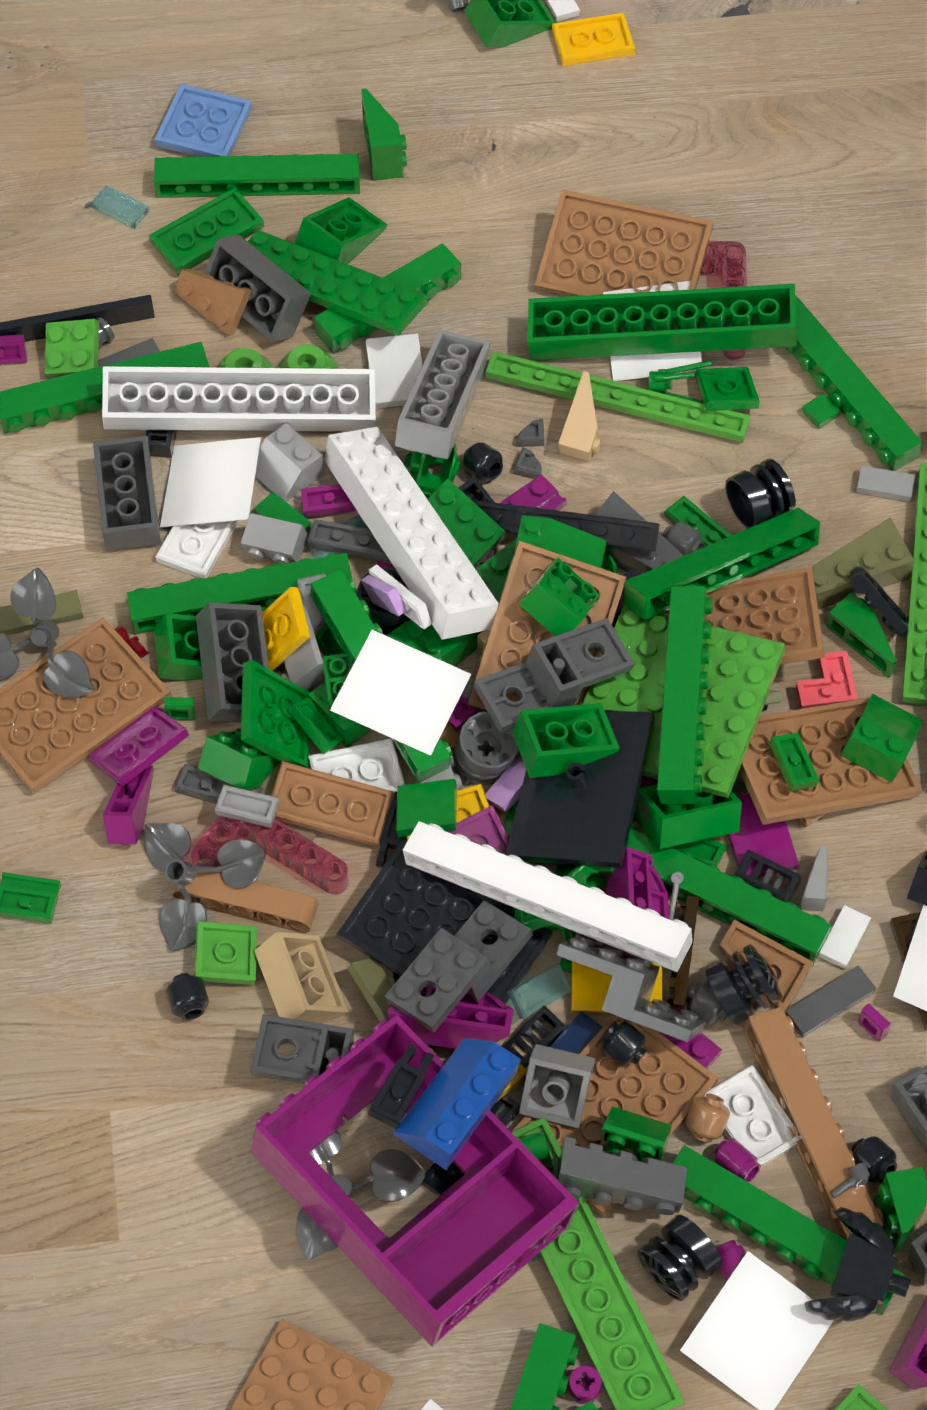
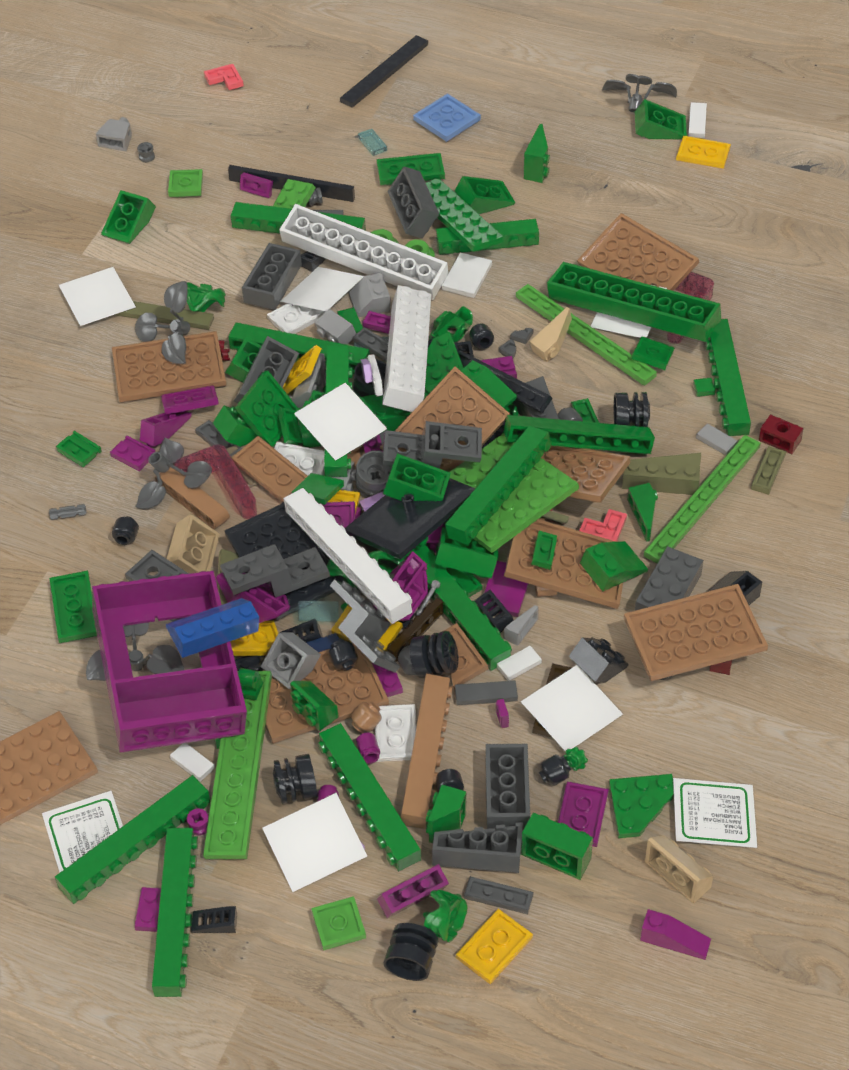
camera: 30 degrees right, 10 degrees down
green brick [154,153,360,198] -> none
green tile [164,697,196,721] -> none
medium nougat wing [173,268,252,335] -> none
bright green plate [194,921,257,985] -> none
light grey tile [215,784,280,828] -> none
black hinge [368,1043,434,1130] -> none
light grey brick [395,329,490,459] -> none
green slope [519,557,600,636] -> none
dark grey wedge [556,1137,687,1215] -> none
green plant [649,361,712,404] -> none
black torso [804,1207,911,1322] -> none
dark grey hand [830,1163,870,1198] -> none
black hinge [850,566,908,636] -> none
none -> dark grey axle [49,504,87,520]
none -> green plate [49,570,97,643]
none -> magenta plate [110,435,156,472]
none -> white tile [170,743,215,782]
none -> green piece [187,282,226,312]
none -> black tile [340,35,428,108]

